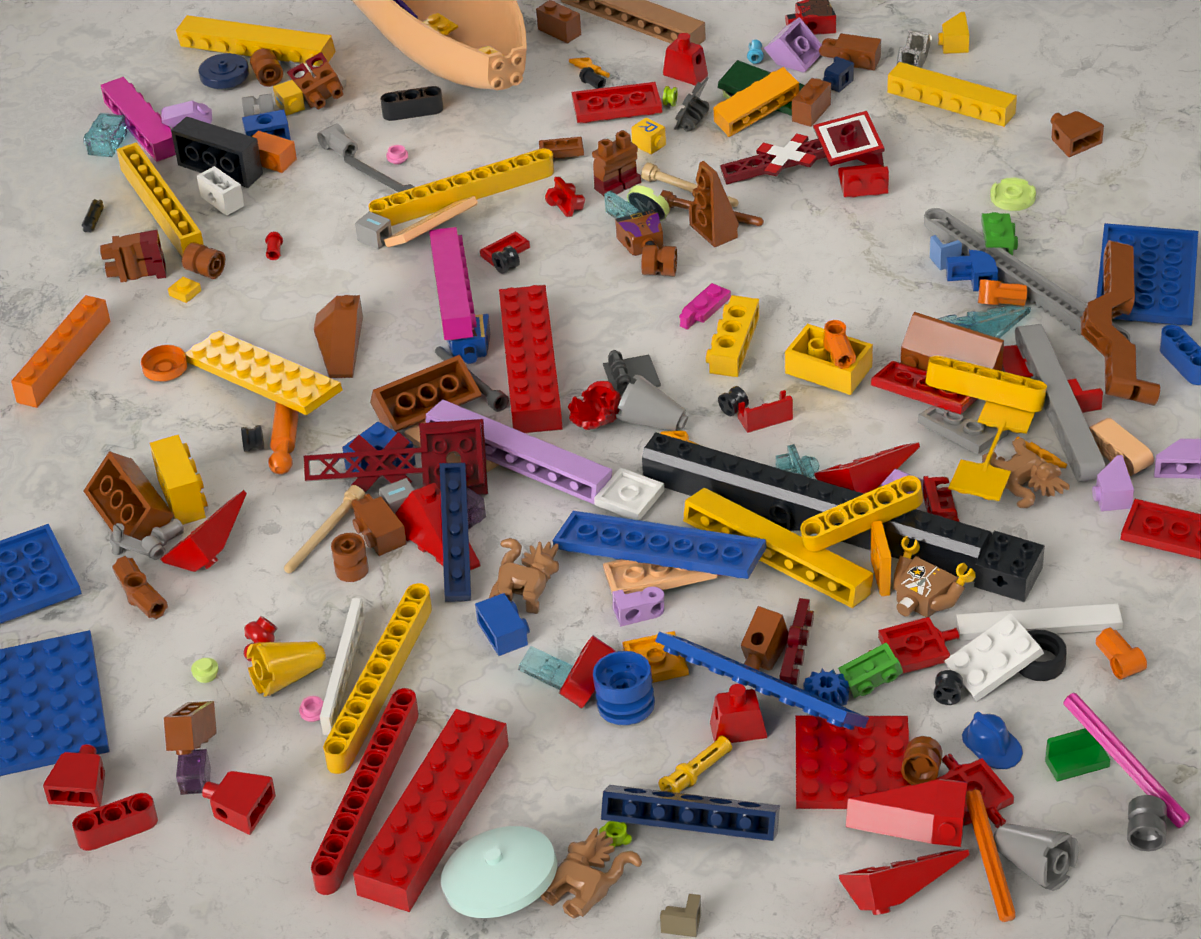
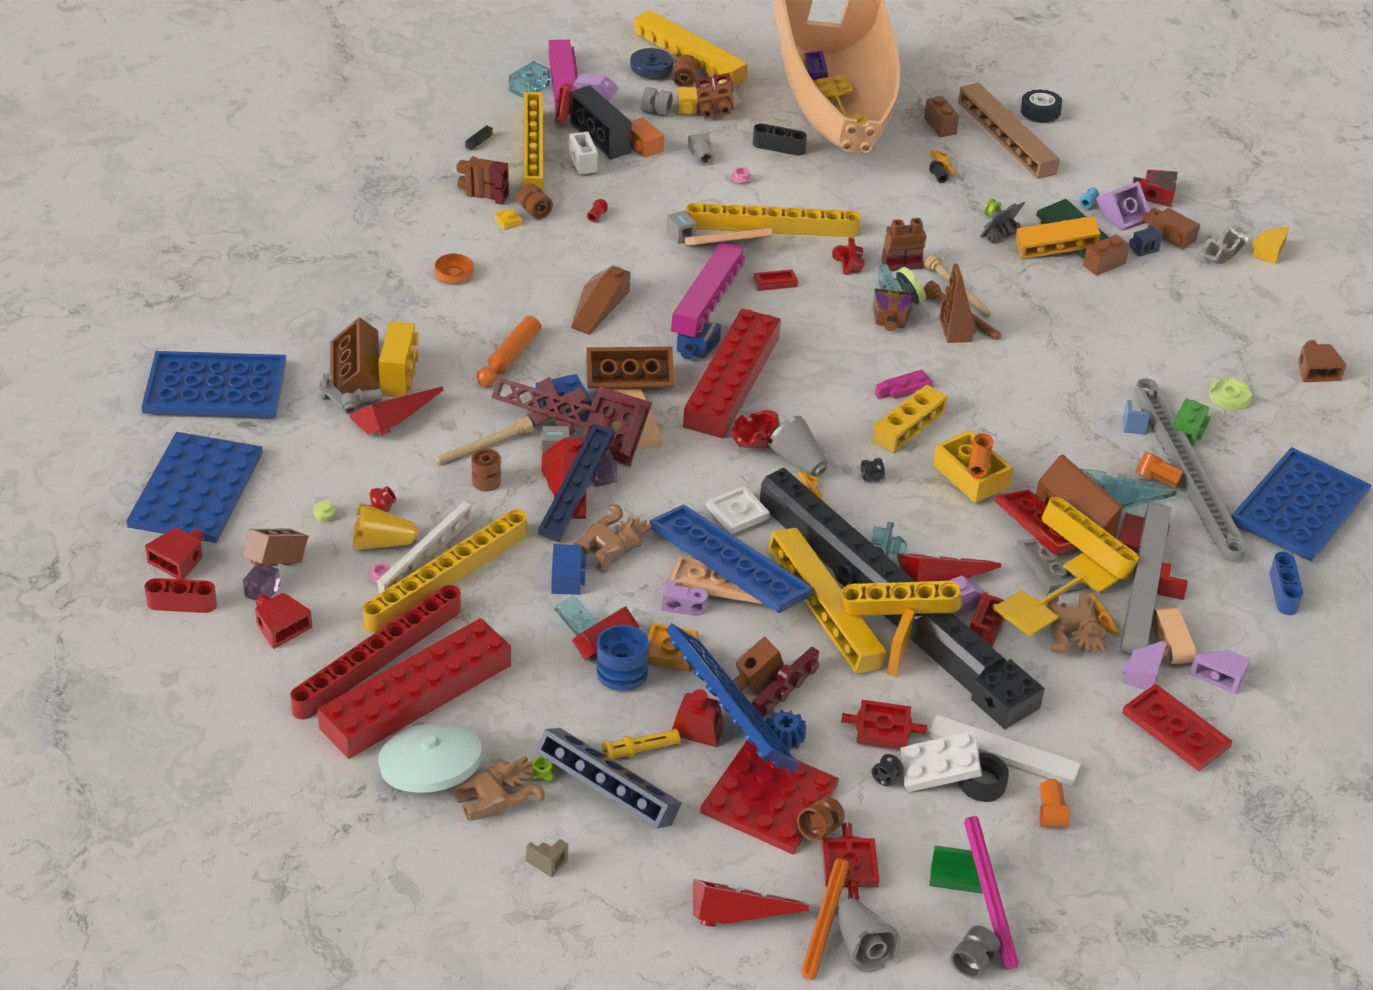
camera: 20 degrees right, 0 degrees up
orange brick [11,295,111,408] -> none
dark orange piece [112,556,168,619] -> none
yellow plate [183,331,343,415] -> none
black wheel [241,425,264,452] -> none
blue brick [242,109,291,140] -> none
dark grey piece [344,155,415,192] -> none
dark orange brick [352,494,407,556] -> none
lavender brick [426,399,612,505] -> none
dark grey piece [435,346,509,412] -> none
black wheel [492,245,520,274] -> none
dark orange plate [539,136,584,159] -> none
red plate [571,82,662,123] -> none
dark grey hinge [603,350,661,394] -> none
yellow brick [631,118,666,155] -> none
dark orange wheel [641,245,678,277] -> none
red torso [663,33,708,86] -> none
piece [720,111,885,185] -> none
red hinge [738,390,793,433] -> none
red bracket [838,164,889,197] -> none
bright green bracket [838,642,903,698] -> none
red wedge [846,779,968,847] -> none
yellow brick [887,62,1017,127] -> none
medium nougat torso [894,536,975,617] -> none
blue brick [946,250,998,292] -> none
blue piece [962,712,1023,769] -> none
dark orange beam [1081,240,1160,406] -> none
none -> red tile [554,84,573,123]

